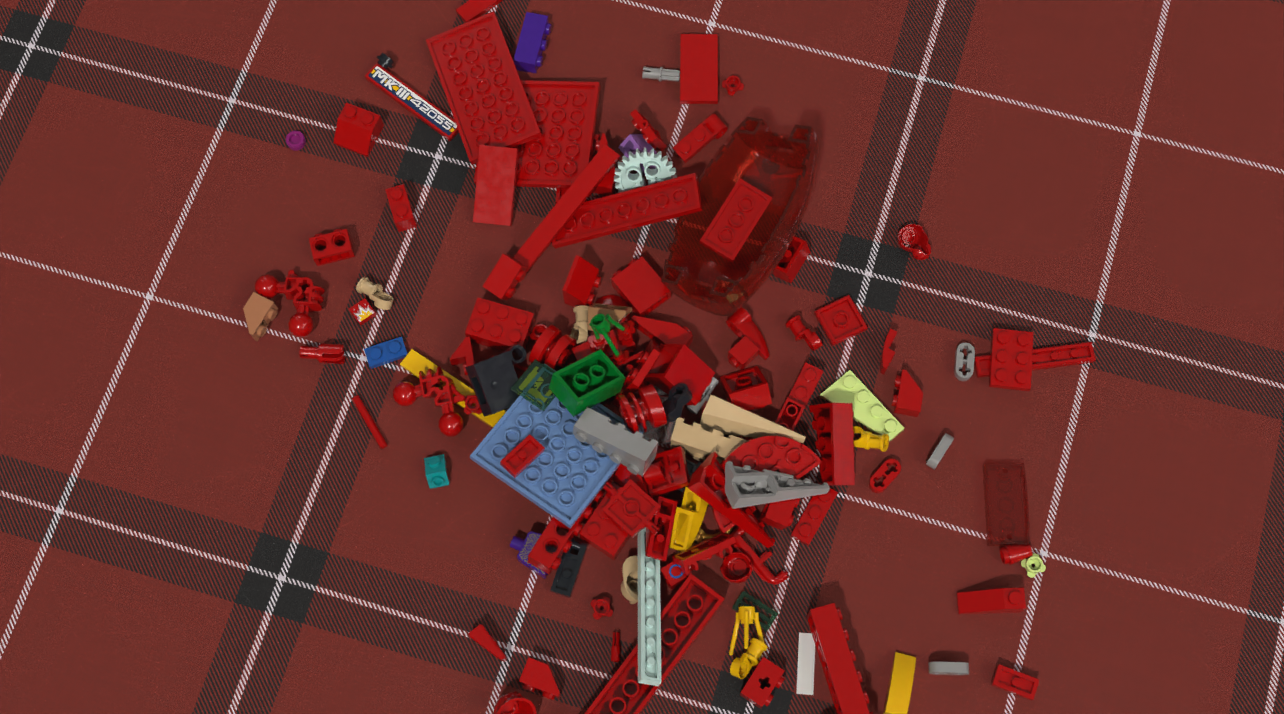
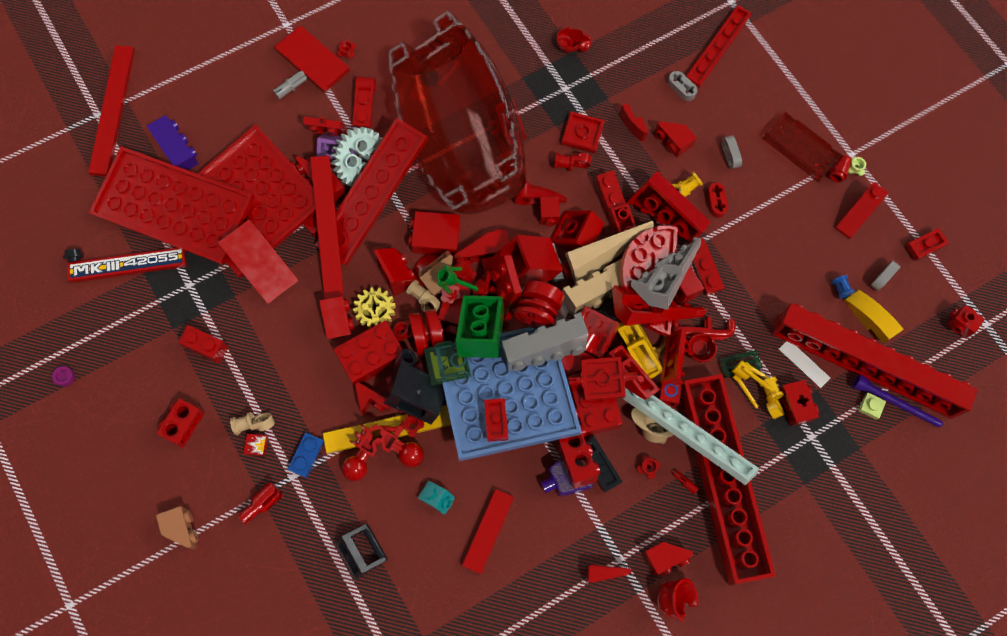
camera: 55 degrees left, 0 degrees up
red piece [255,270,325,338] -> none
red slope [333,102,384,157] -> none
red bar [352,395,388,449] -> none
black piece [662,383,693,423] -> none
red plate [699,178,773,263] -> none
yellowish green wing [820,370,904,442] -> none
red plate [989,328,1033,391] -> none
none -> black tile [335,523,388,580]
none -> light yellow gear [353,287,396,329]
none -> red tile [462,489,514,575]
none -> blue bush [831,275,855,299]

